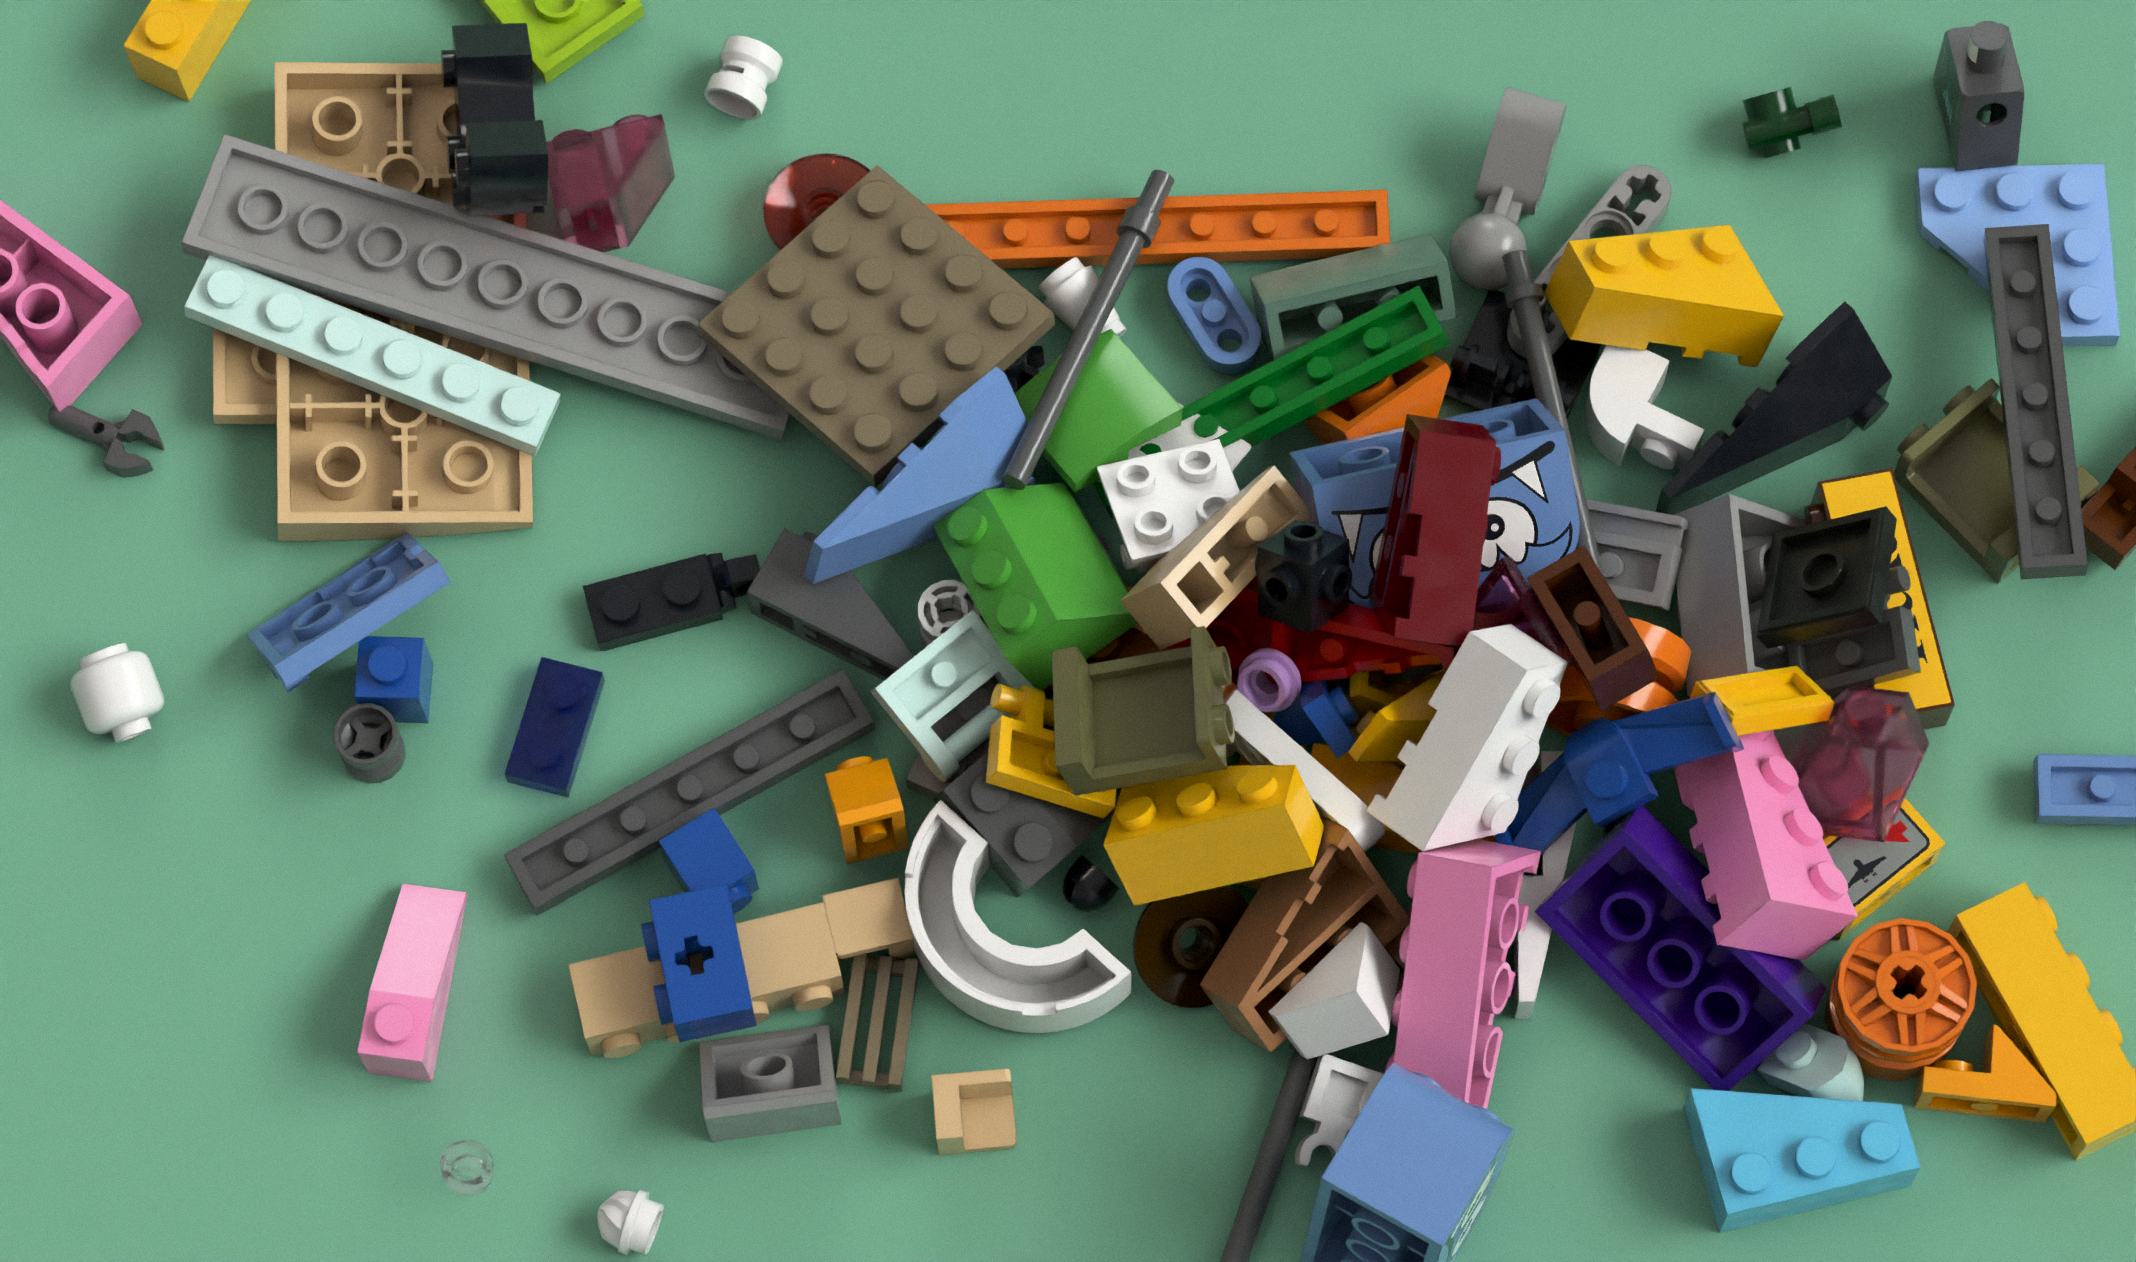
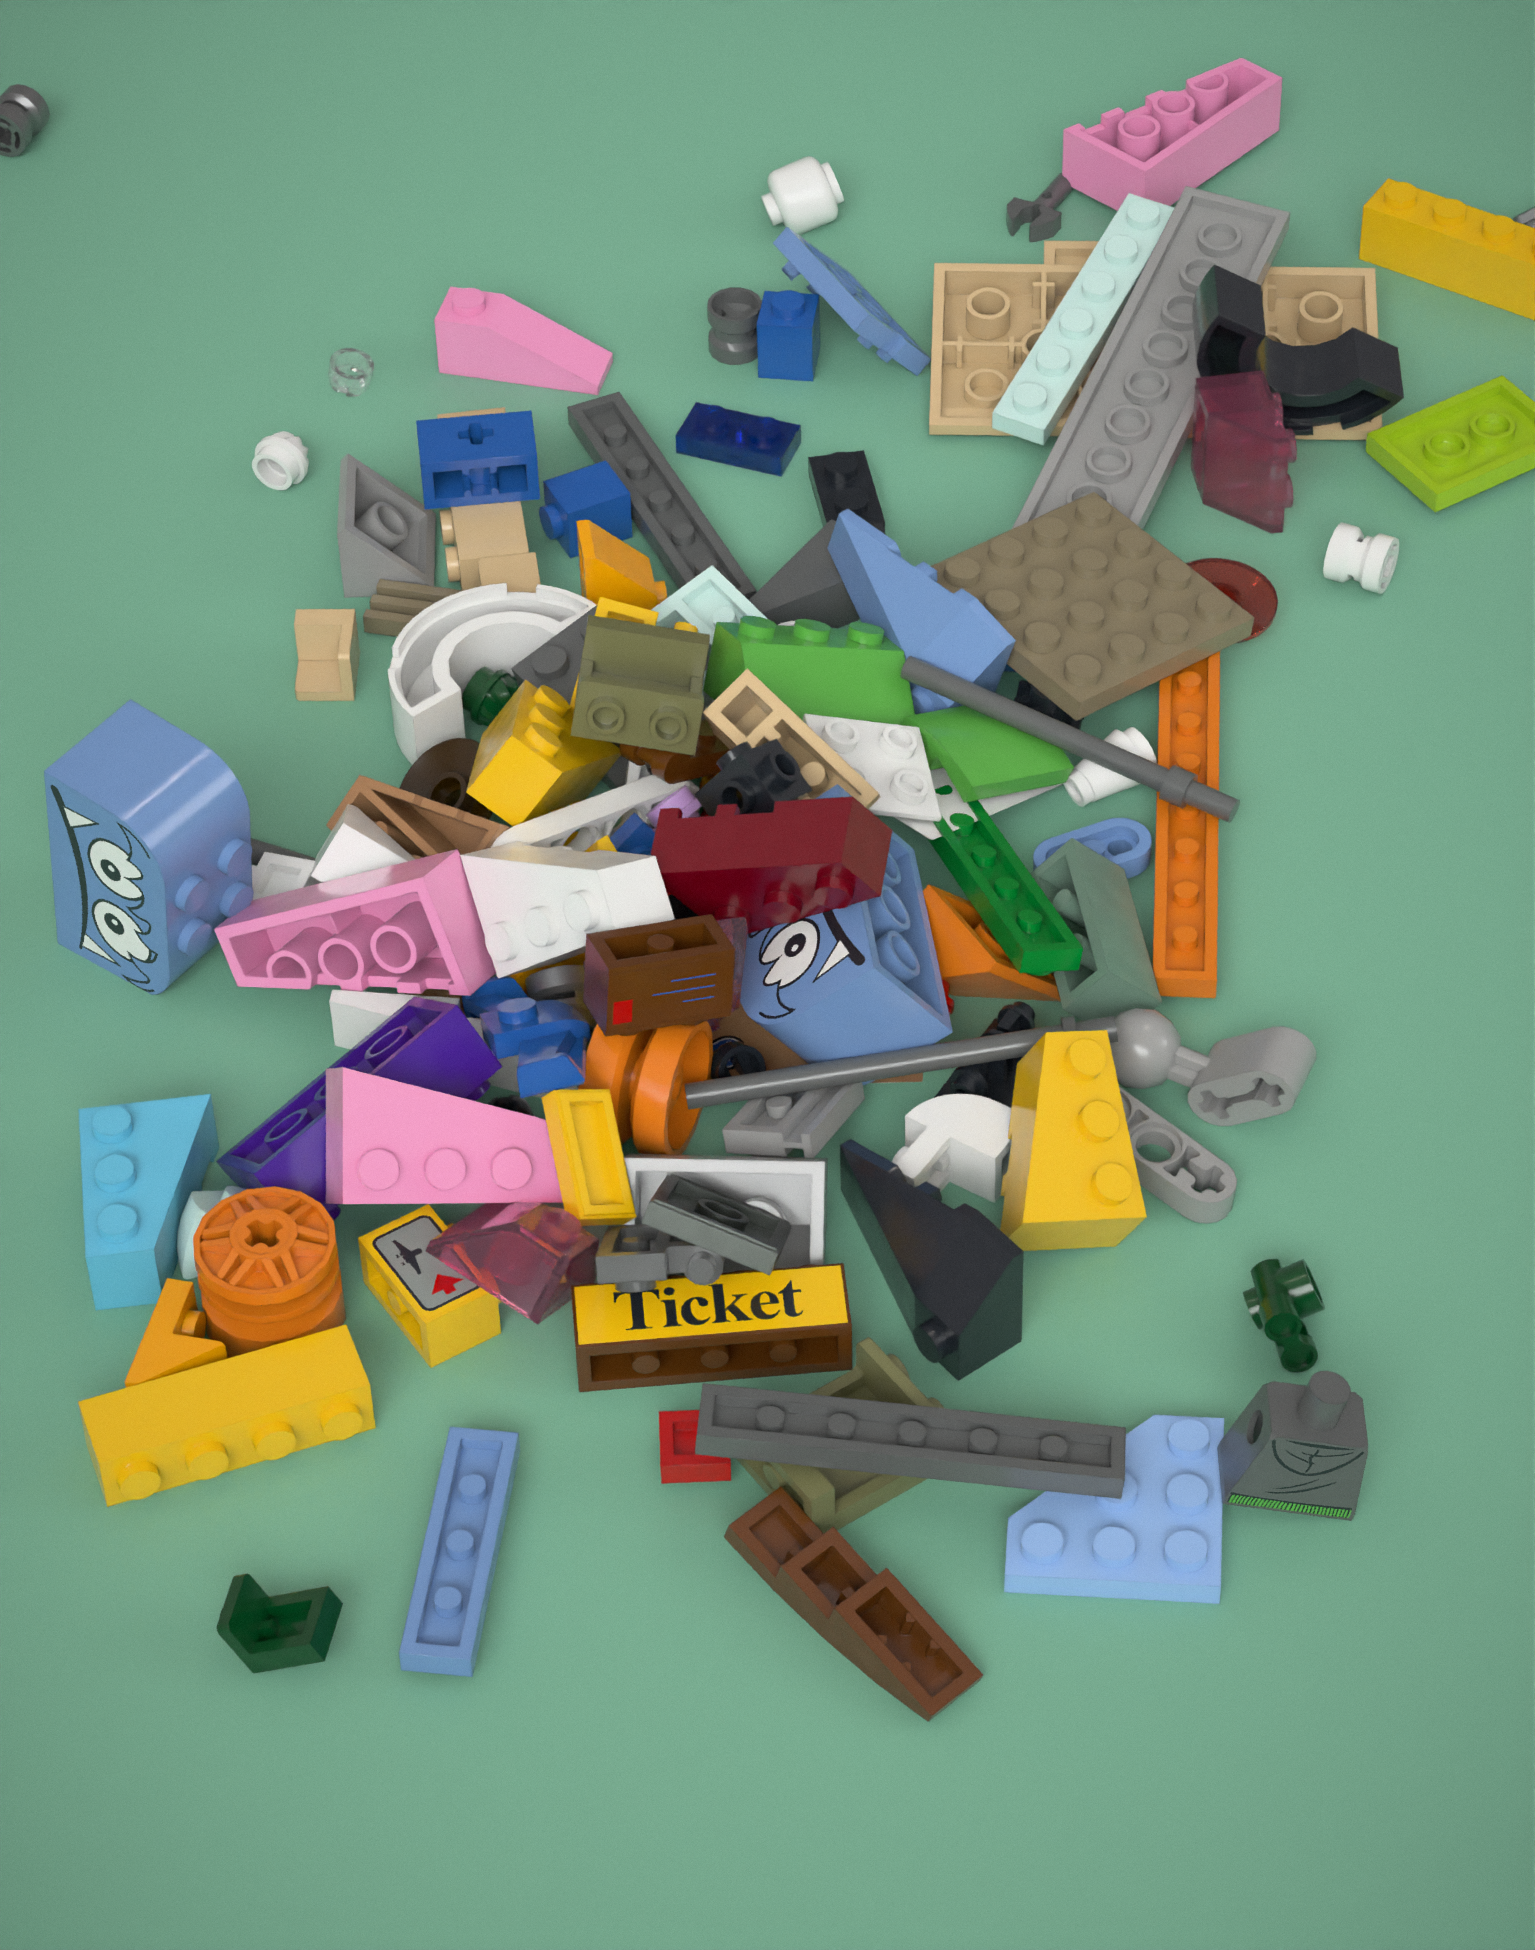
camera: 95 degrees right, 25 degrees down
none -> dark green plate [462,667,519,726]
none -> red plate [659,1410,731,1484]

